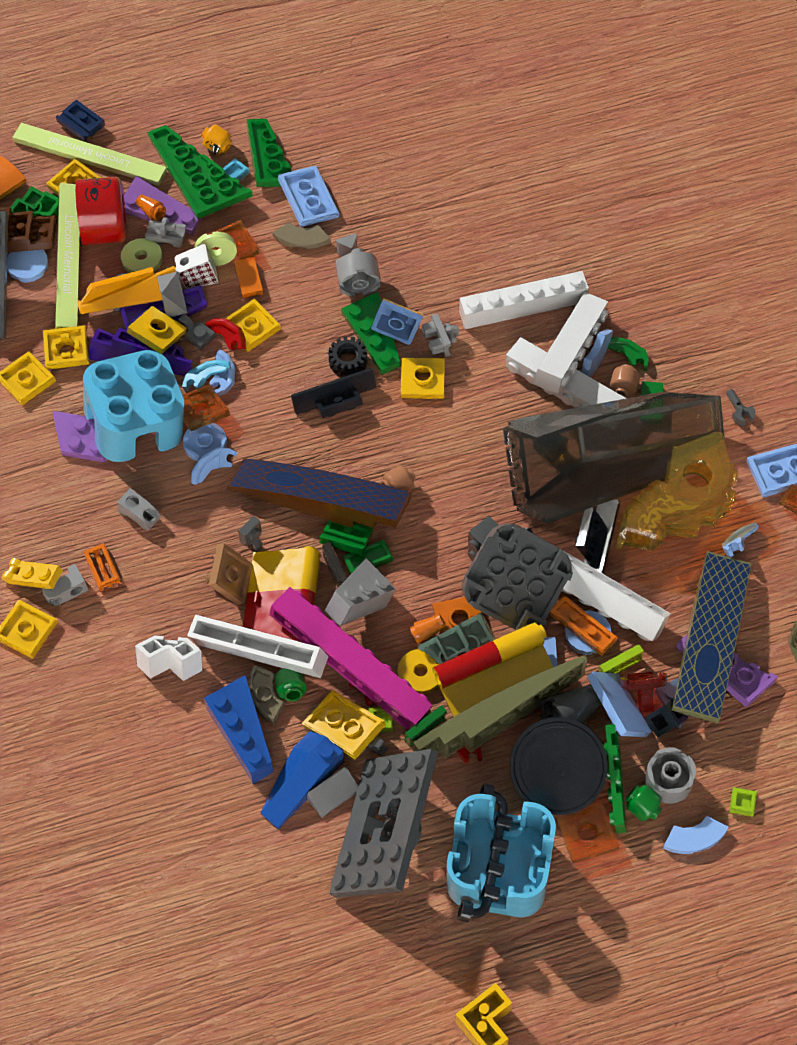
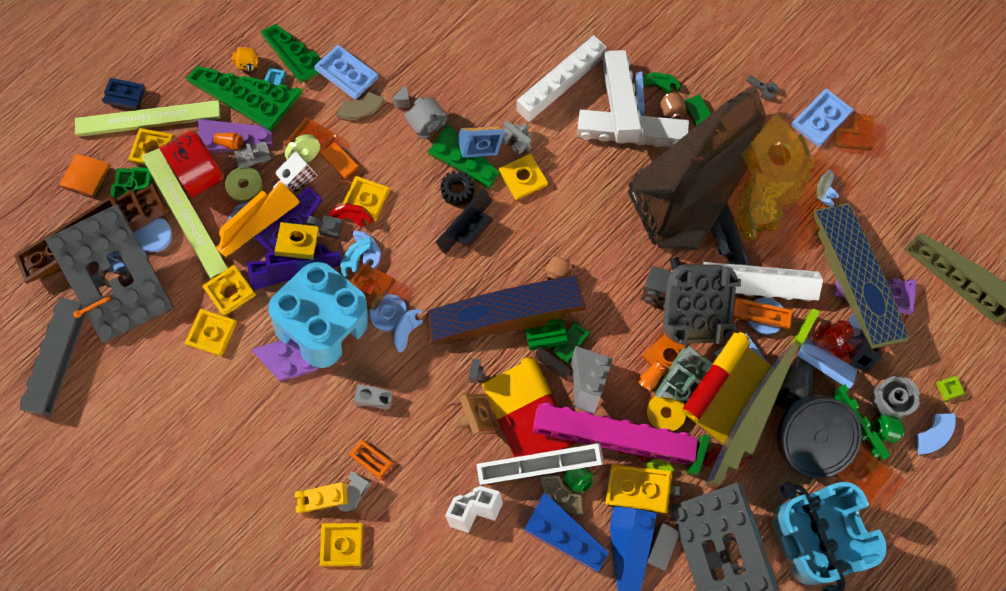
camera: 30 degrees left, 10 degrees up
light grey slope [157,272,188,317] -> none

